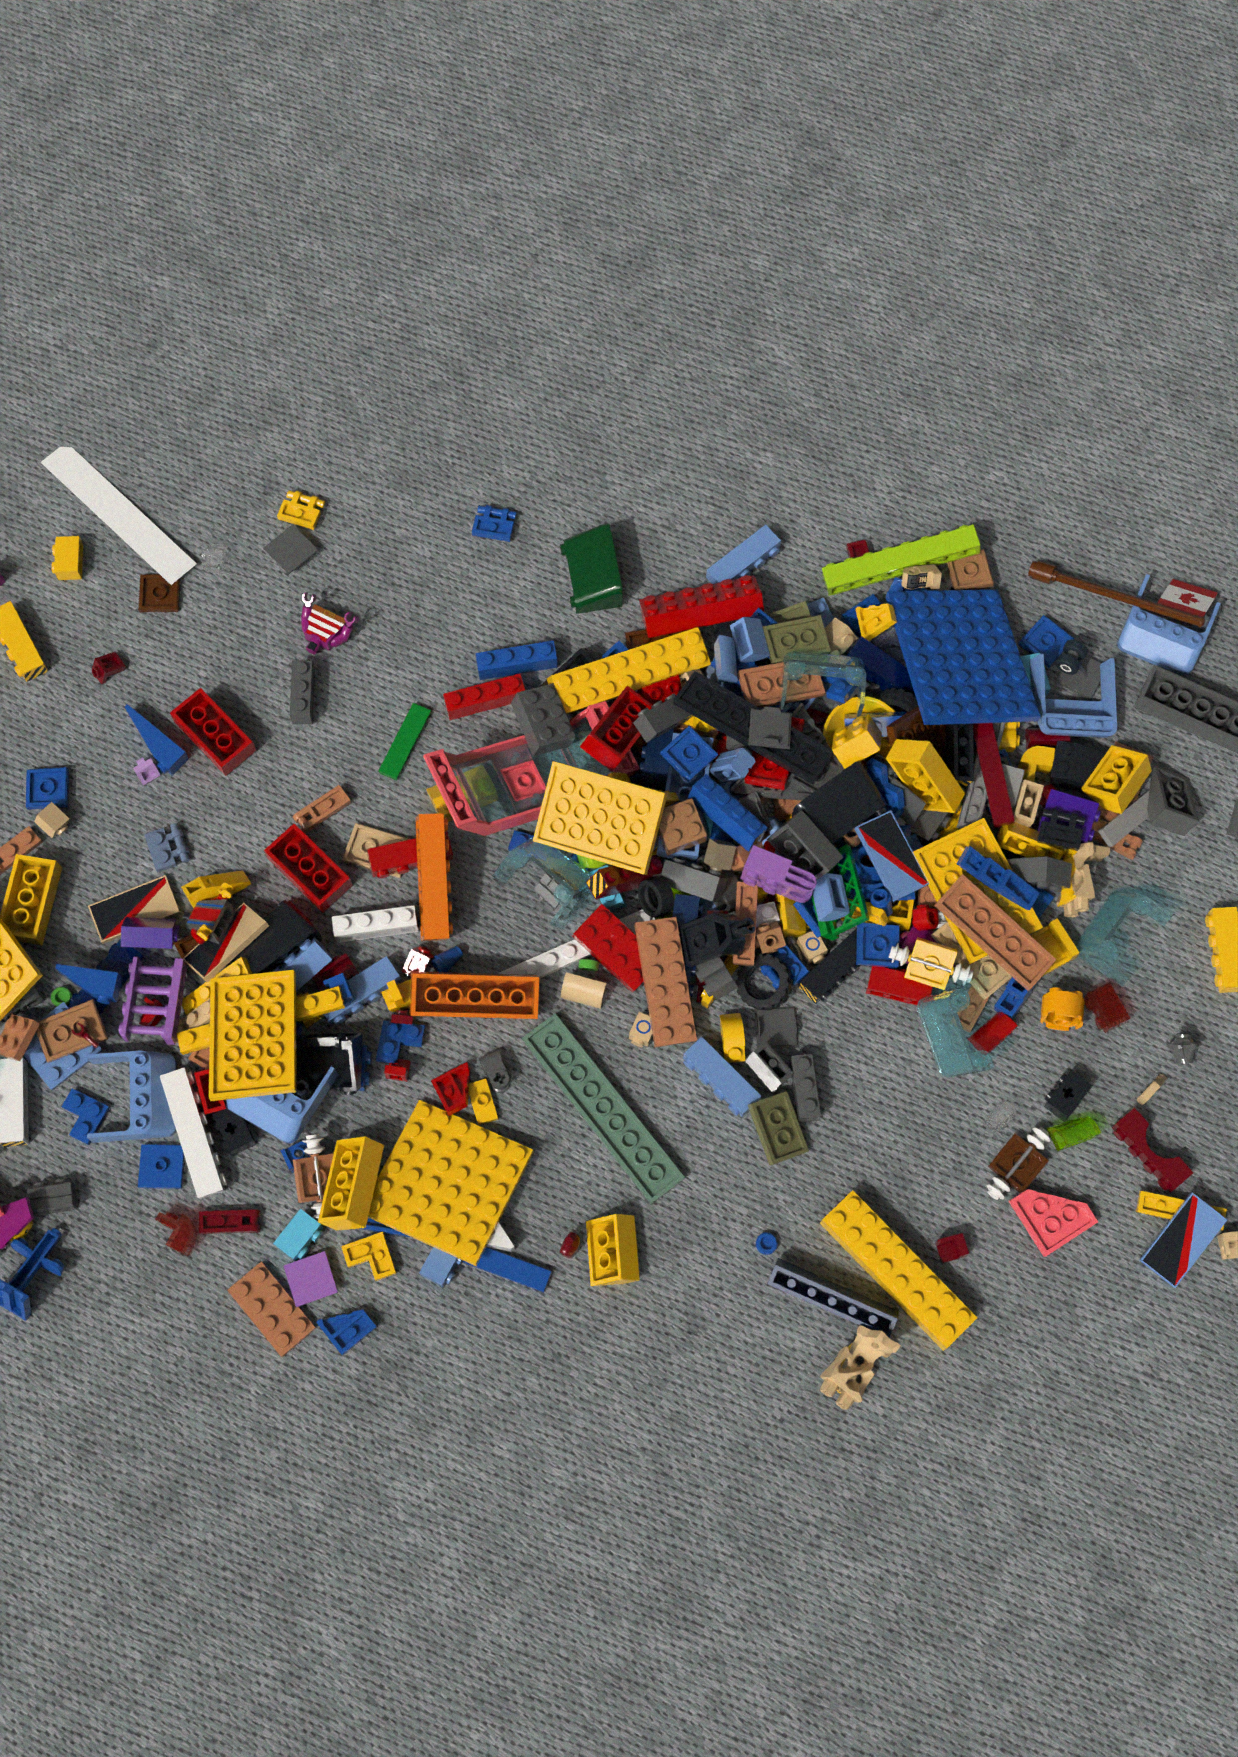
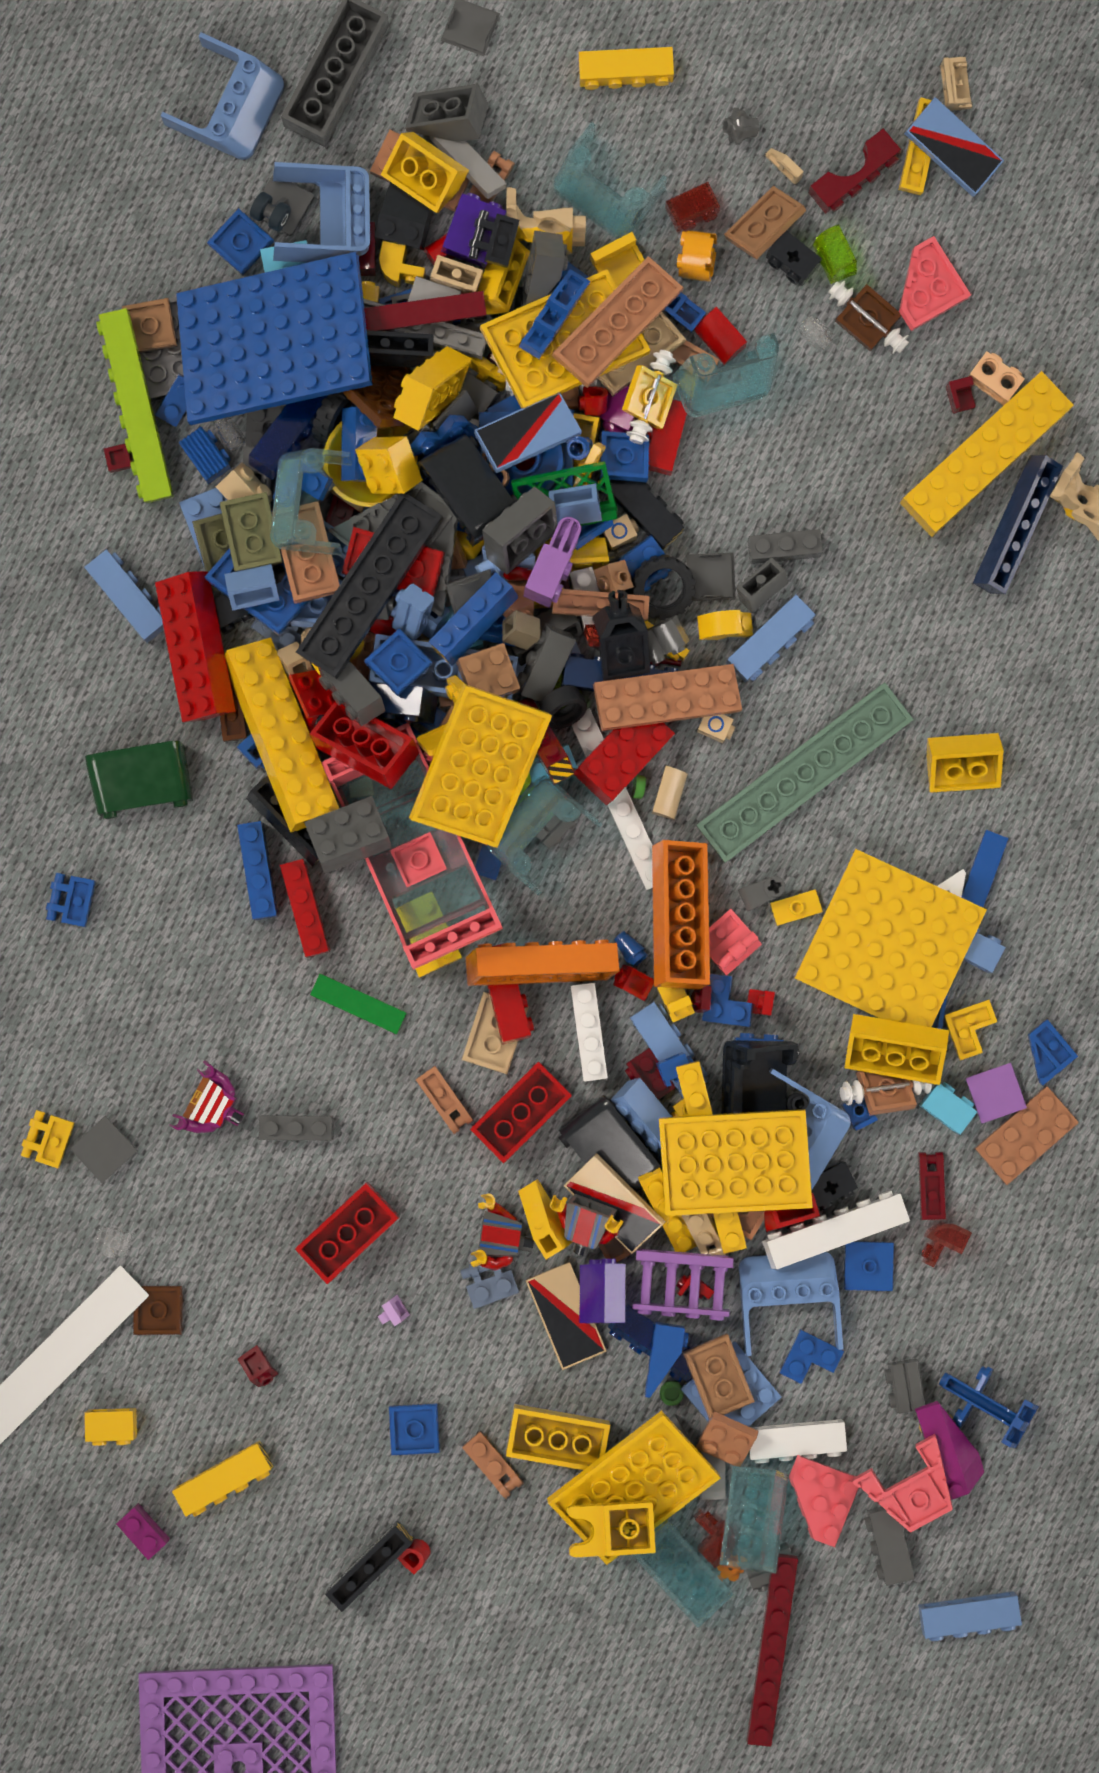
camera: 90 degrees left, 15 degrees up
tan brick [34,802,69,838] -> none
dark red hand [72,1023,100,1048] -> none
blue slope [124,704,189,776] -> none
red wing [431,1062,470,1116] -> none
dark red piece [560,1232,580,1258] -> none
medium blue brick [714,635,738,683] -> none
dark grey piece [748,706,792,749] -> none
olive plate [748,1091,809,1166] -> none
blue tile [756,1233,778,1255] -> none
yellow wing [855,604,897,642] -> none
tan leg [901,564,942,590] -> none
flag [1028,560,1218,628] -> none
none -> torso [471,1193,534,1271]
none -> coral plate [709,909,762,976]
none -> medium nougat tile [724,186,806,260]
none -> light nougat brick [968,351,1025,406]

